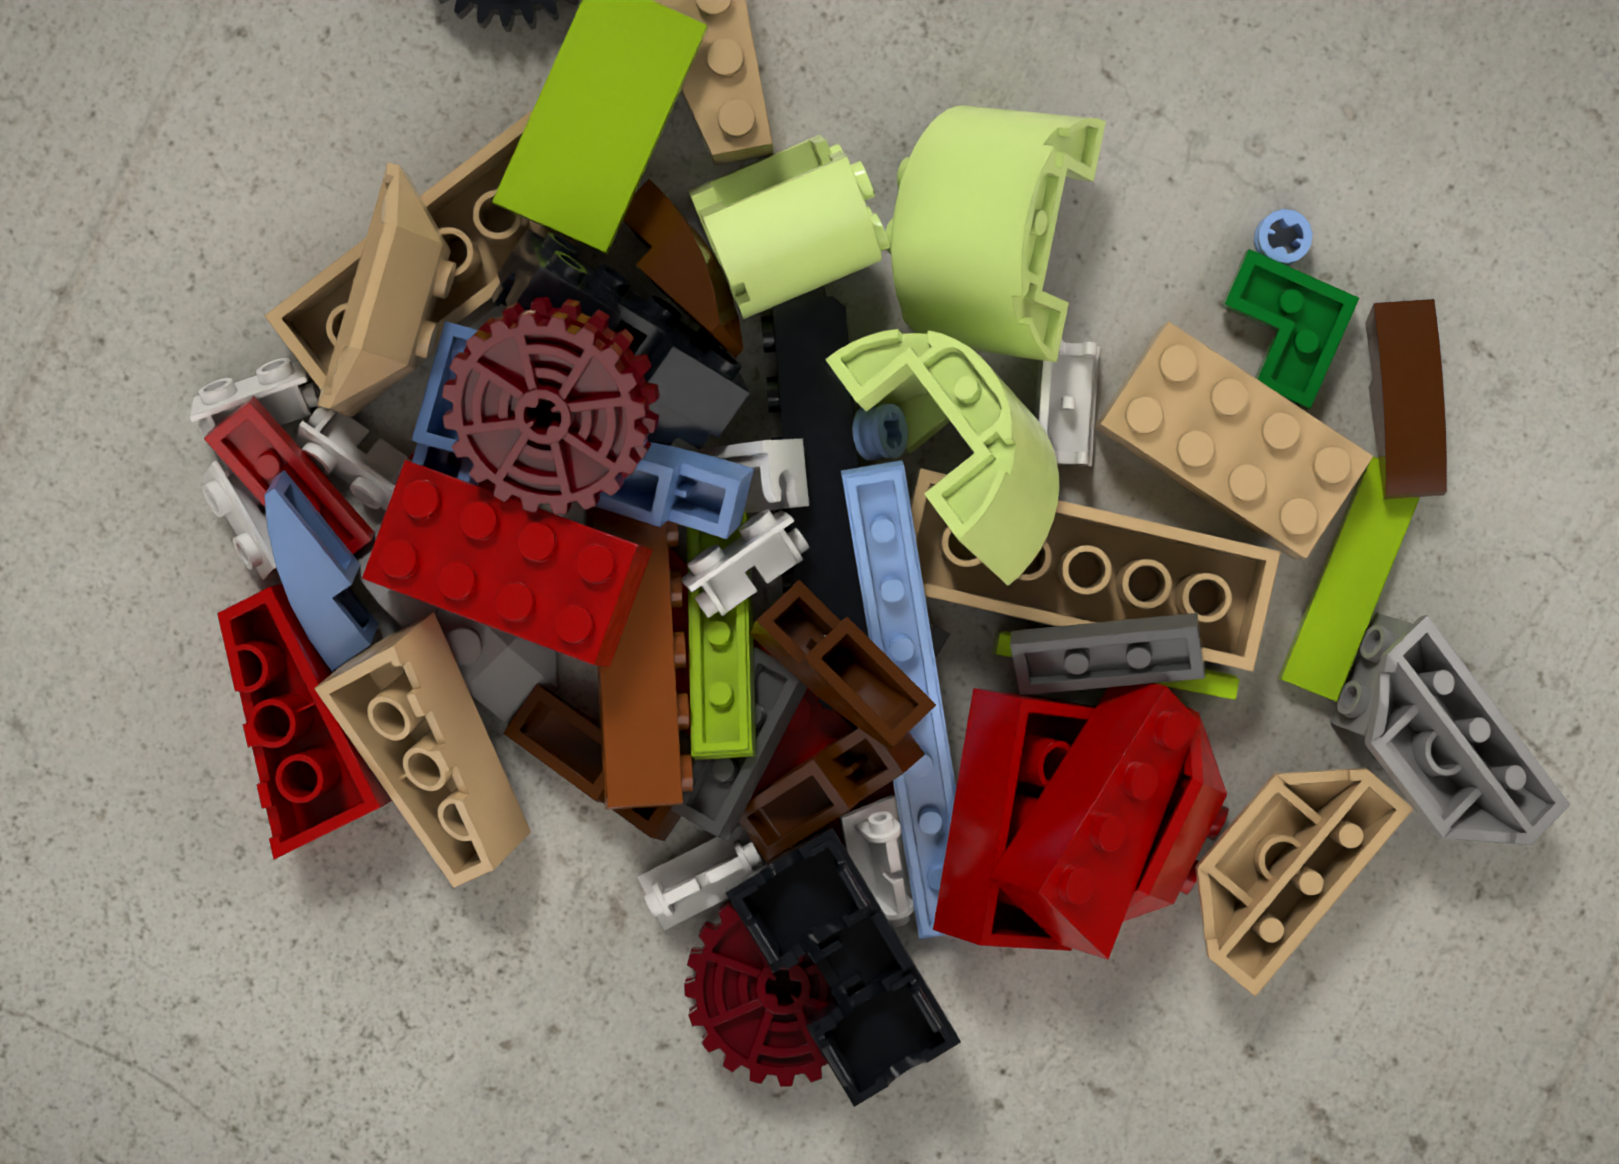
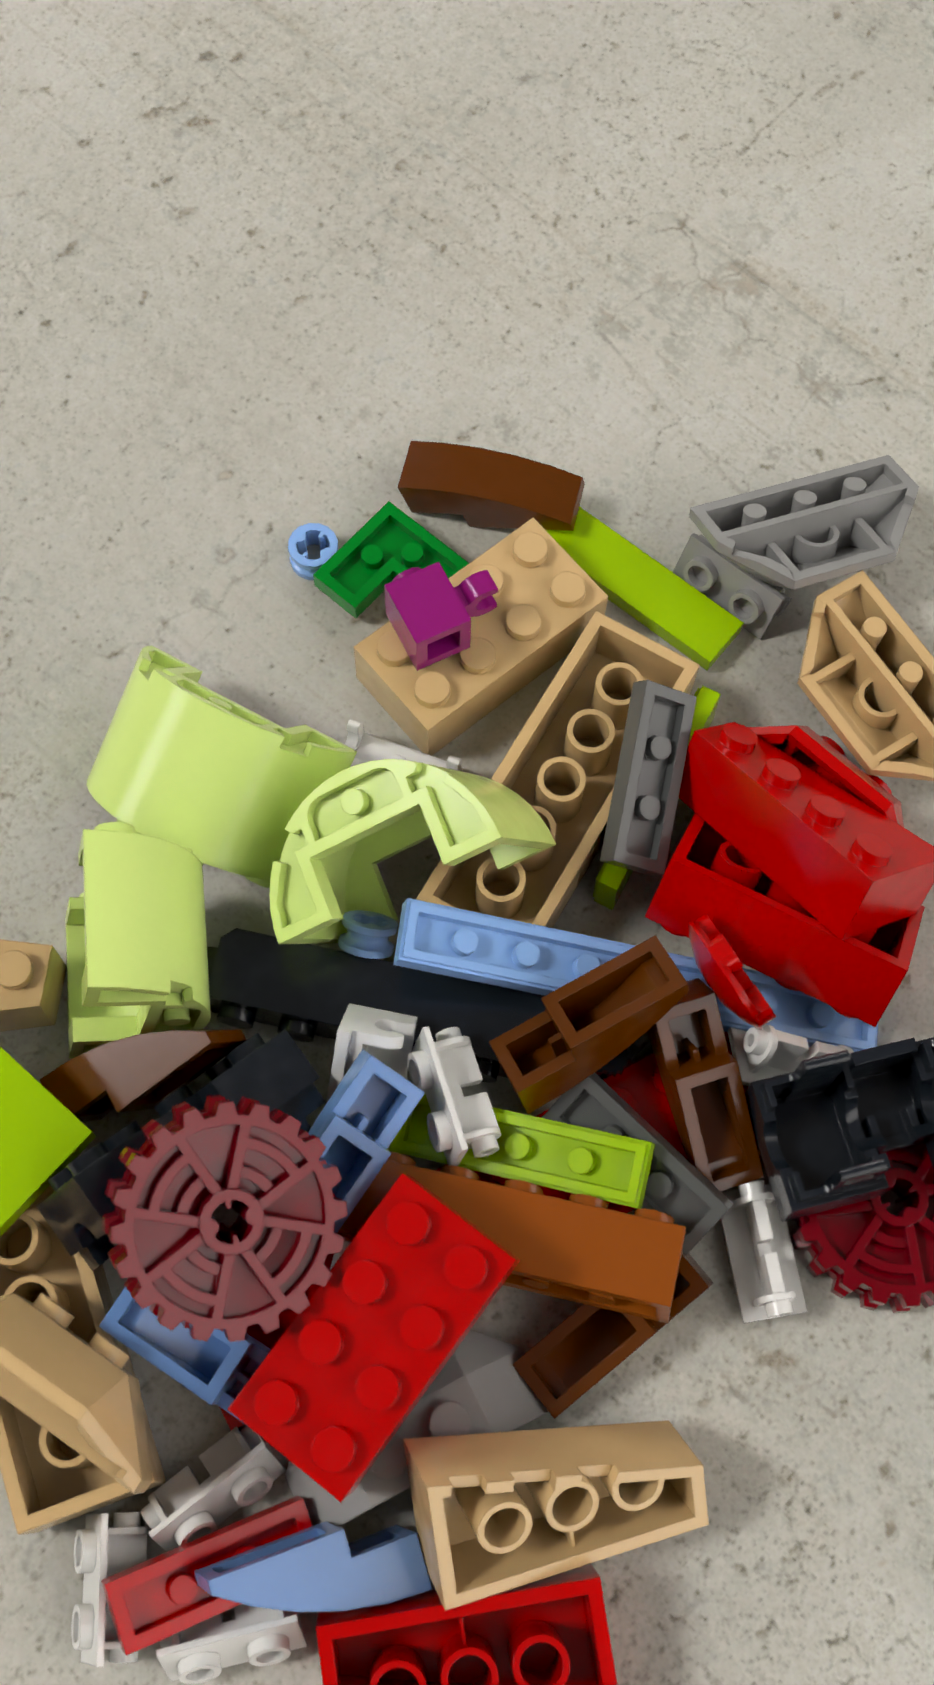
camera: 75 degrees left, 20 degrees down
none -> magenta brick [384,562,498,671]
none -> red dish [688,914,776,1030]

